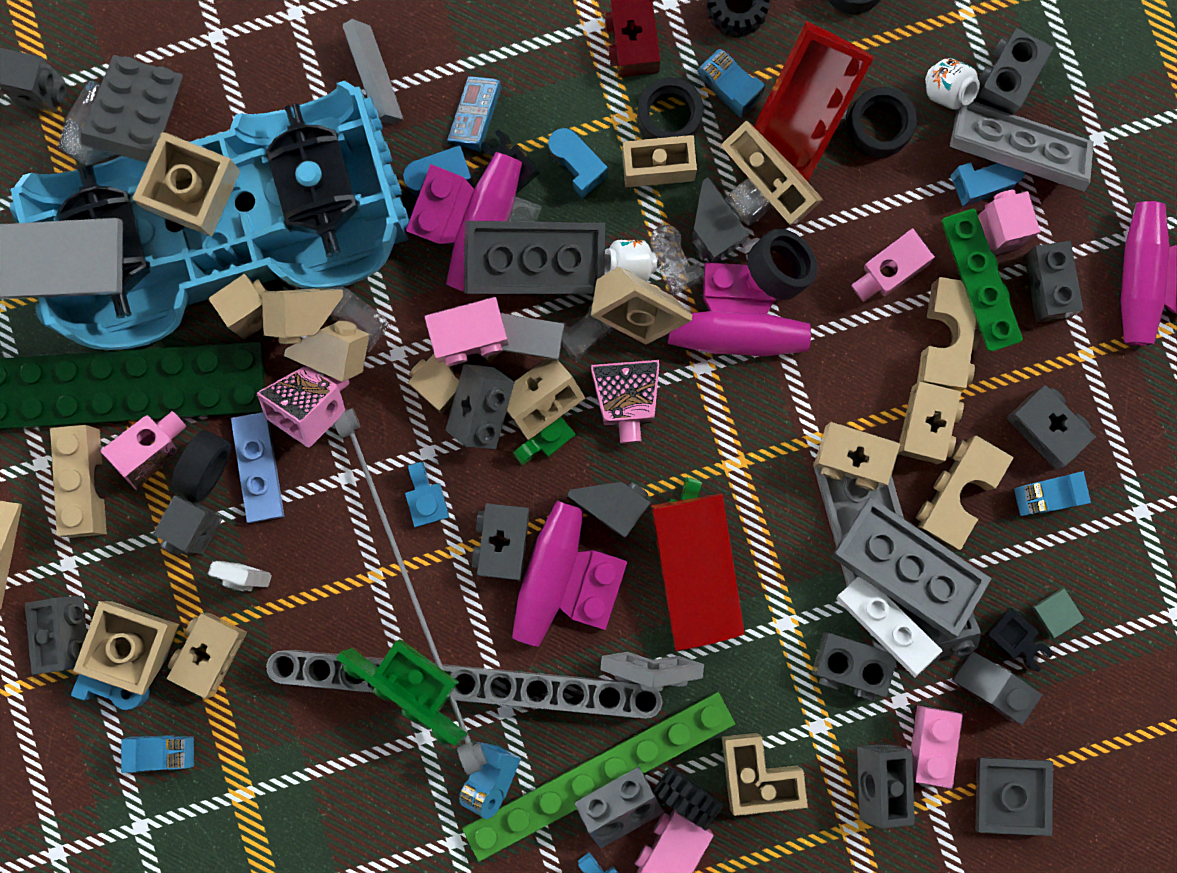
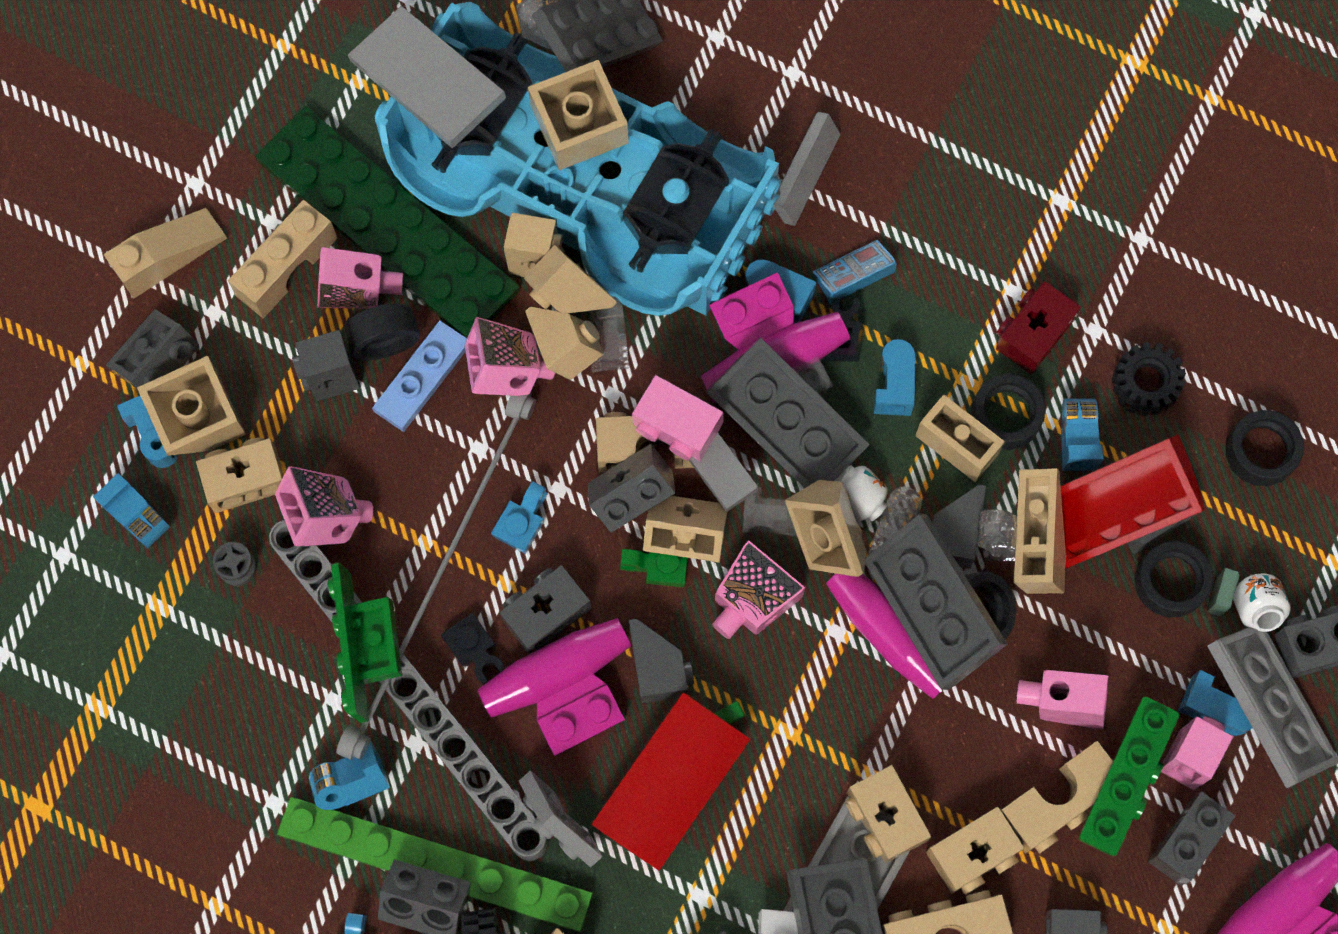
camera: 45 degrees right, 10 degrees down
white plate [208,561,272,591] -> none
none -> dark grey wheel [213,542,257,586]
none -> bright pink torso [275,466,373,546]
none -> black plate [441,613,505,685]
none -> dark grey plate [865,514,1008,690]
none -> sand green tile [1207,568,1240,617]

